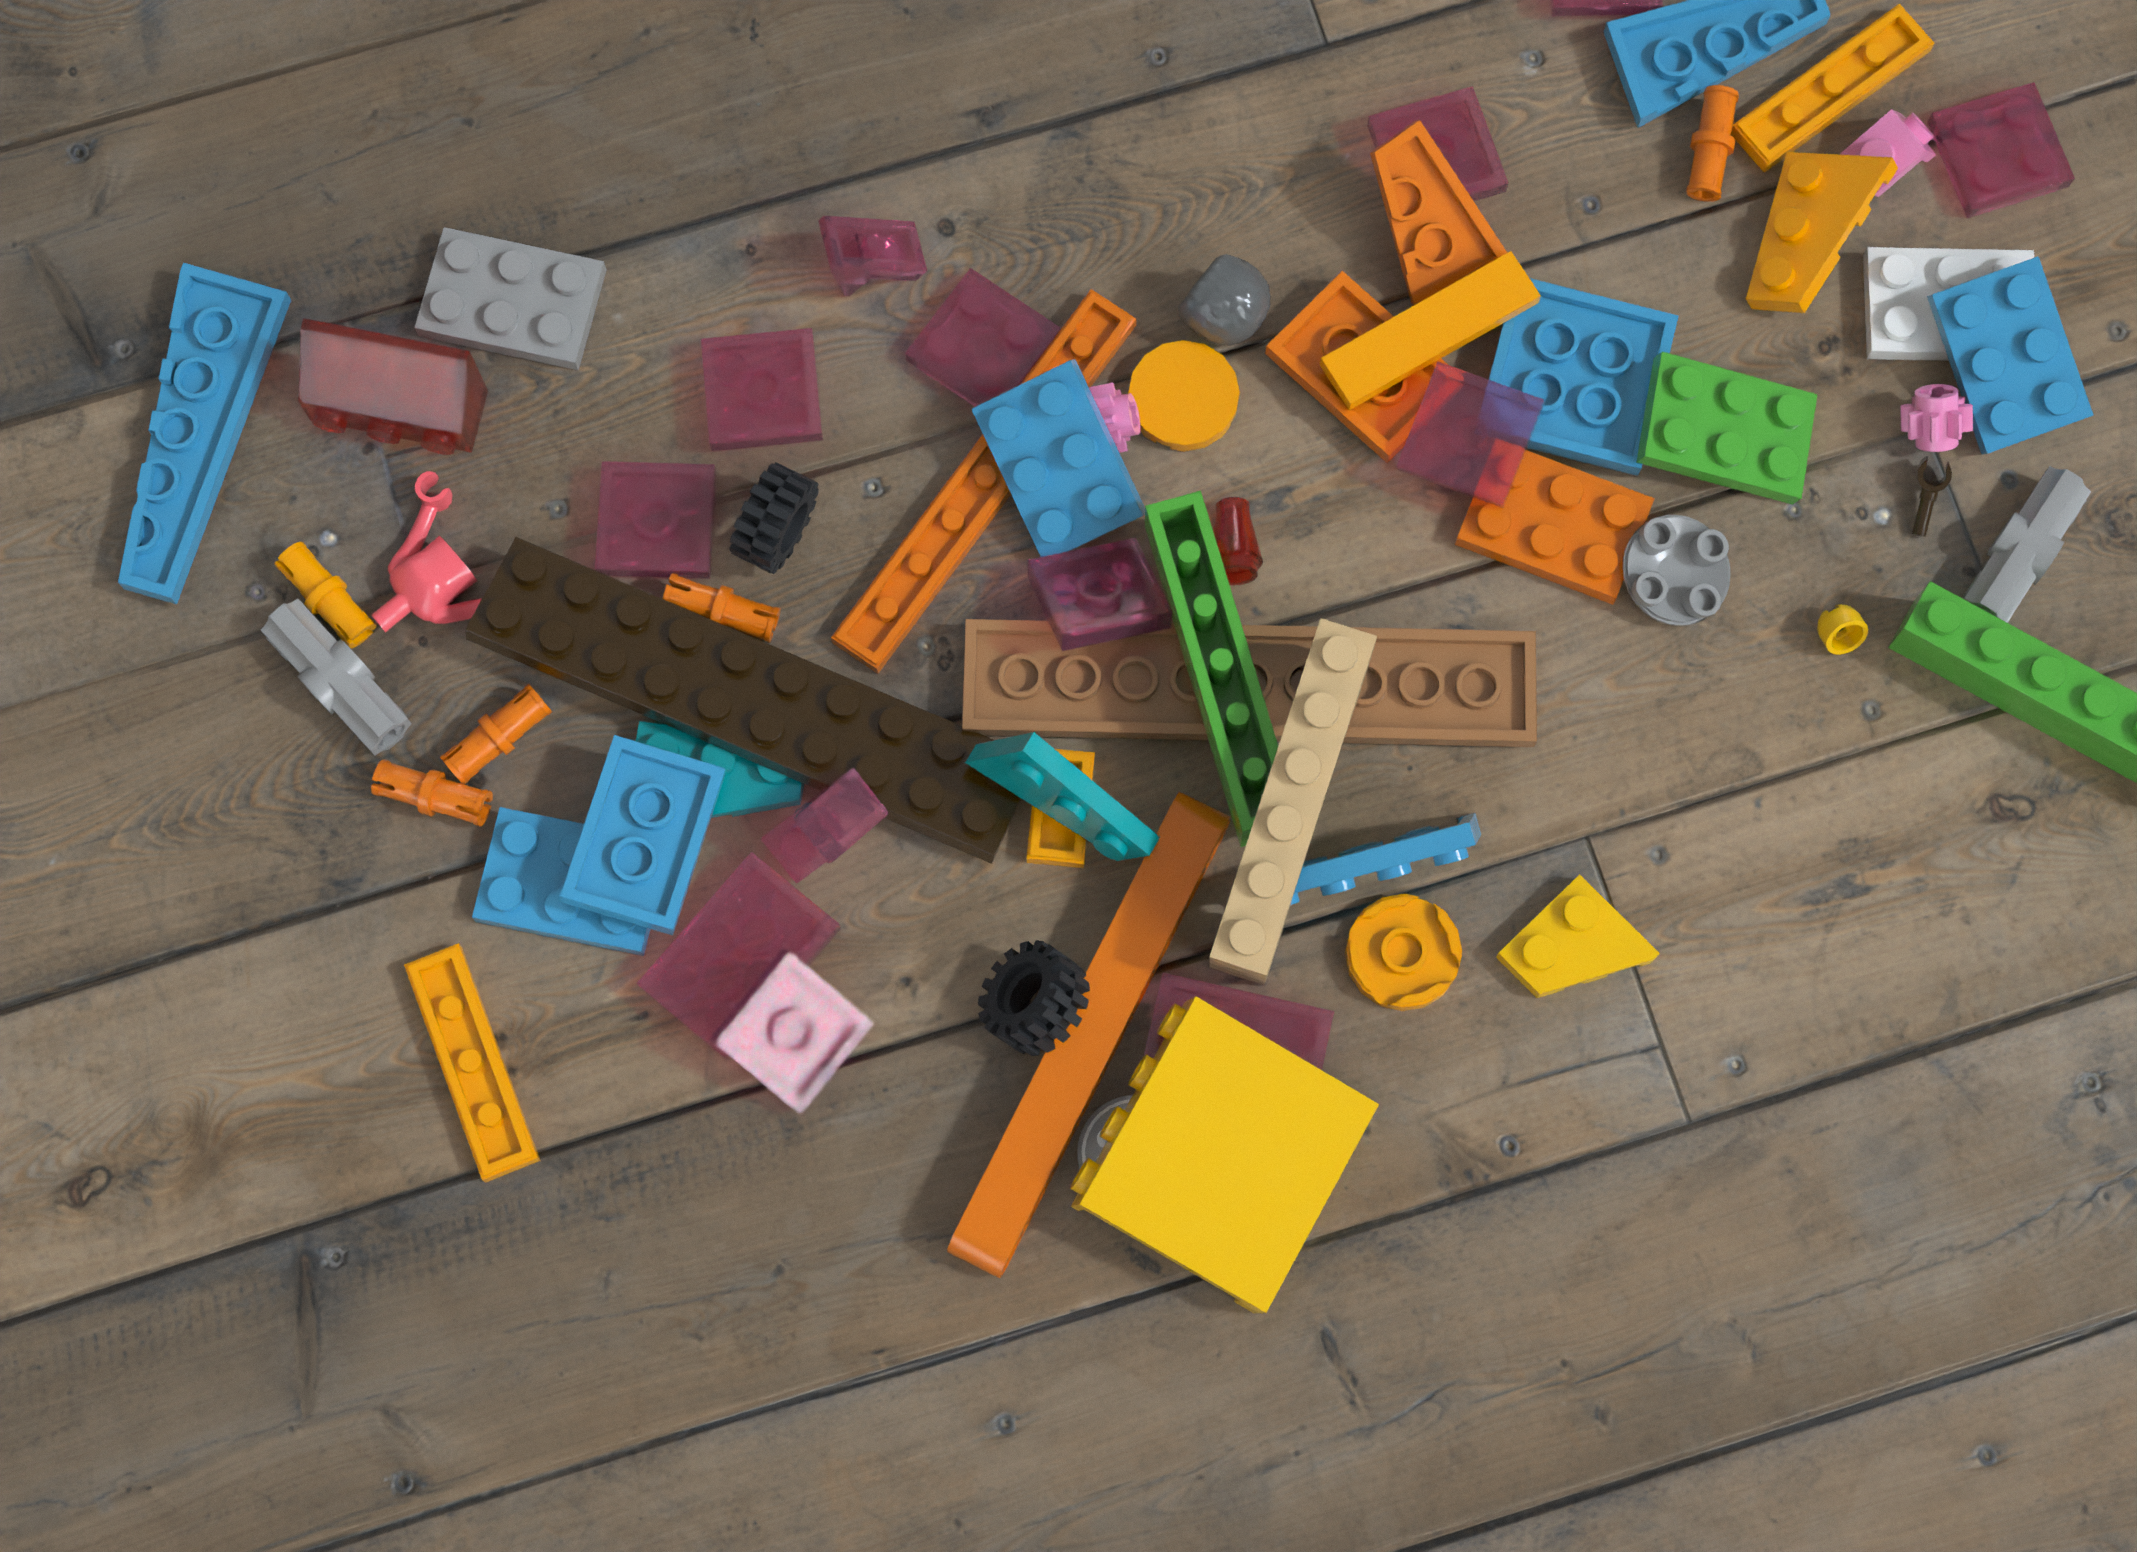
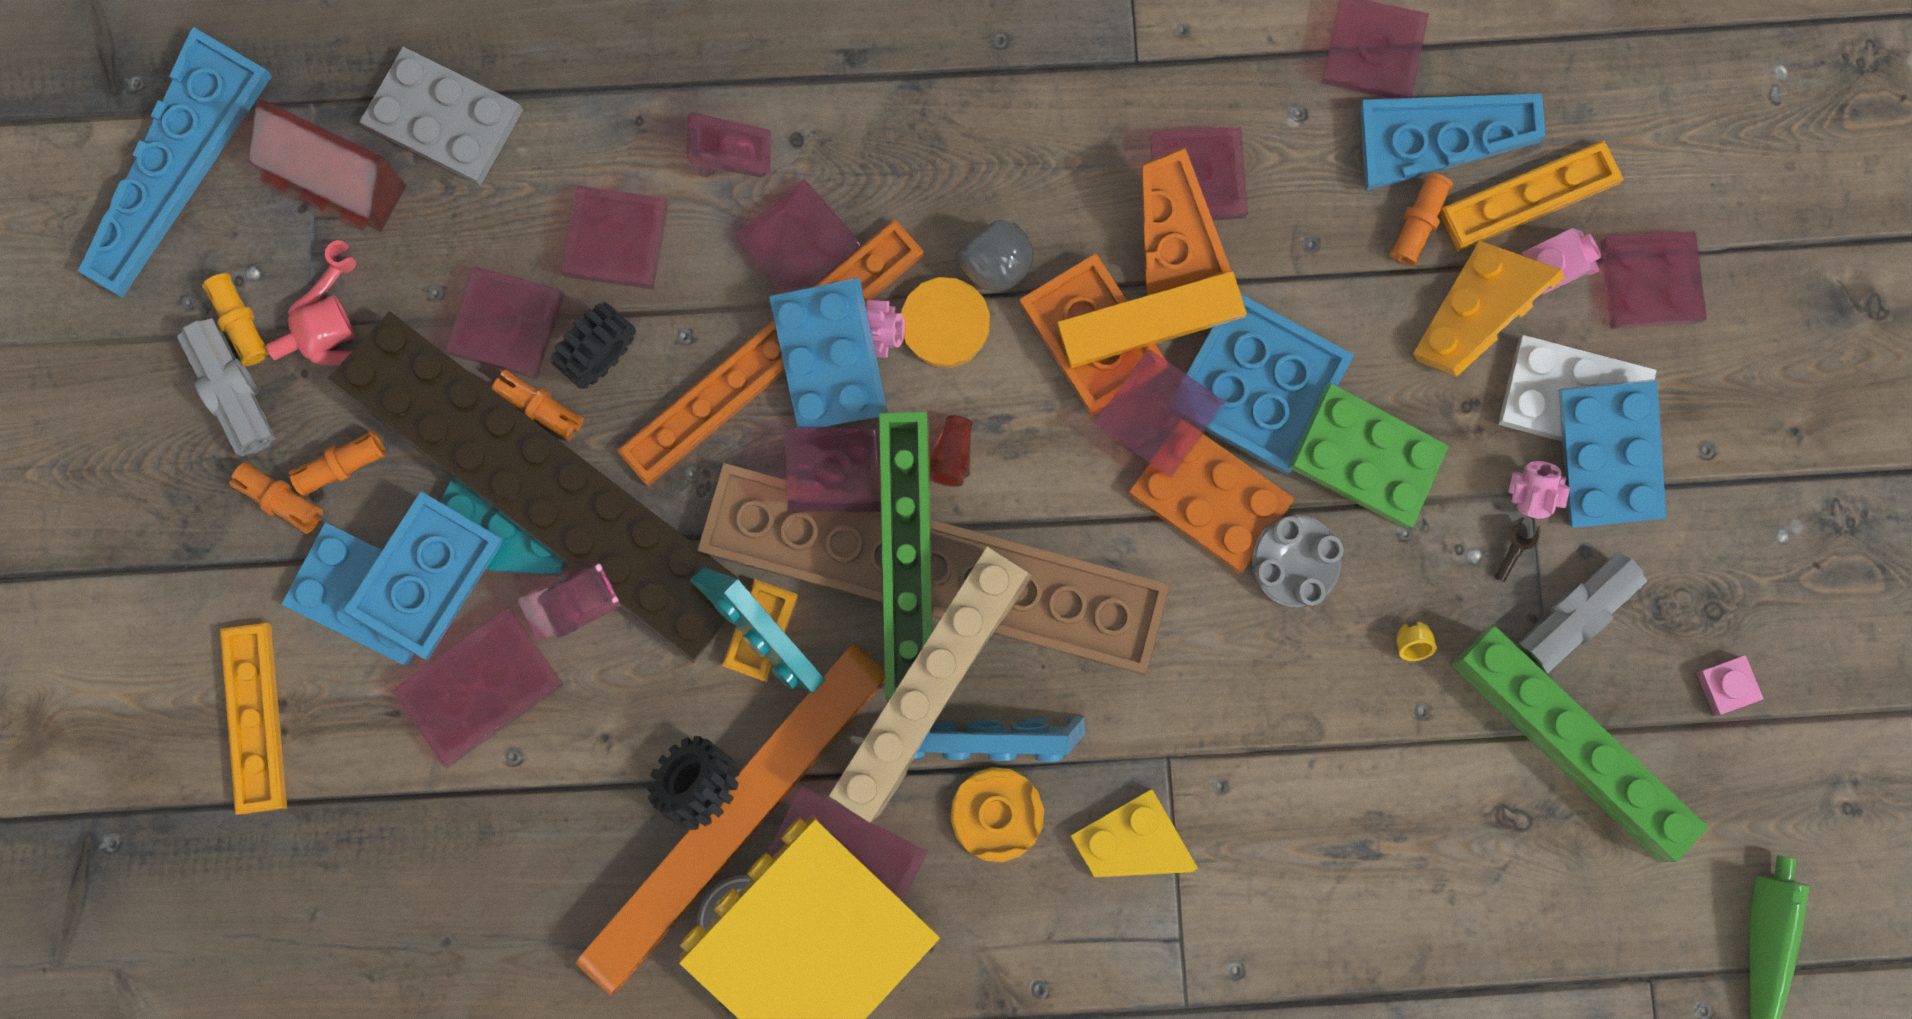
camera: 15 degrees right, 5 degrees up
clear pink plate [709,948,874,1115] -> none

